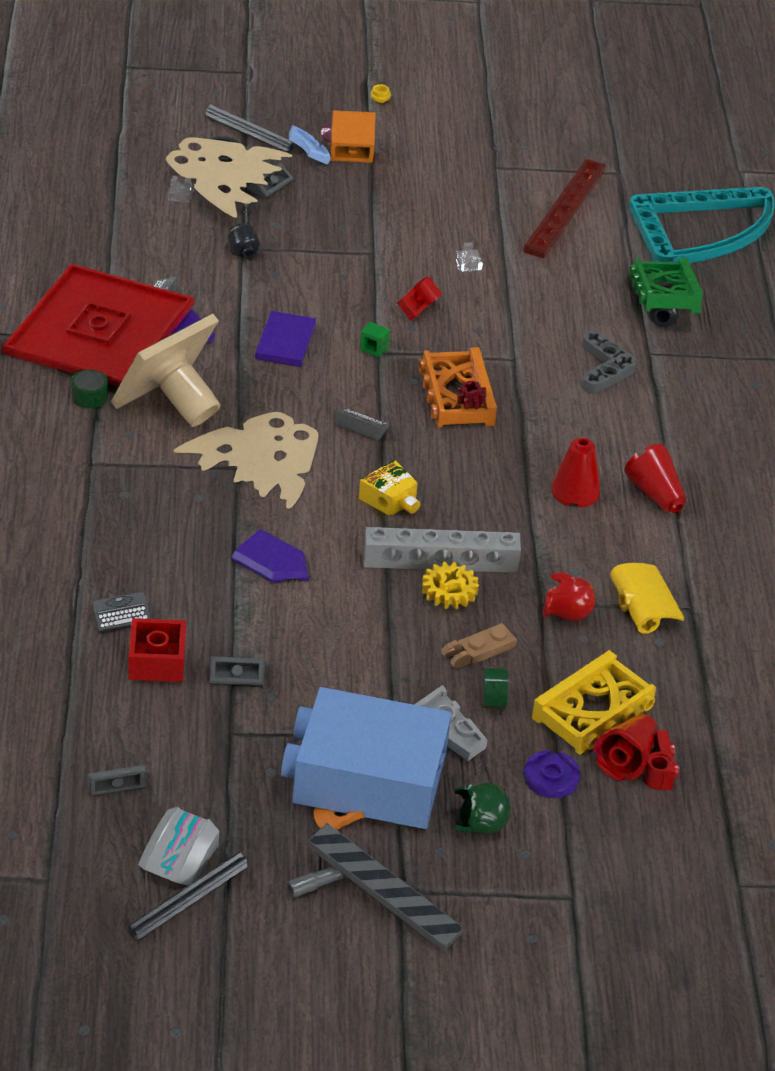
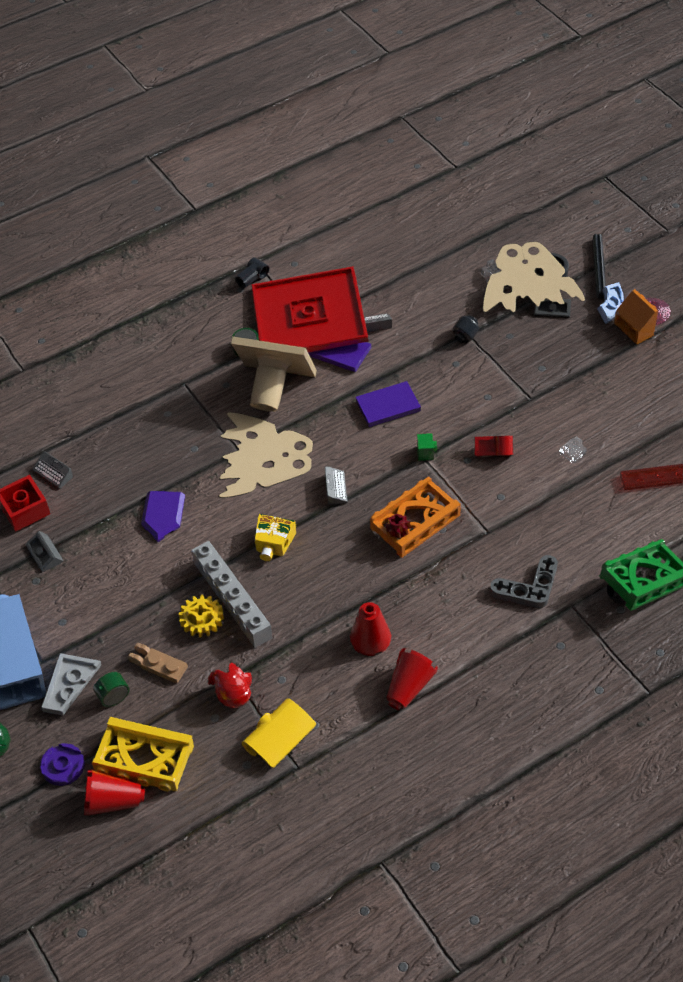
camera: 65 degrees right, 10 degrees up
red plate [644,730,679,790] -> none

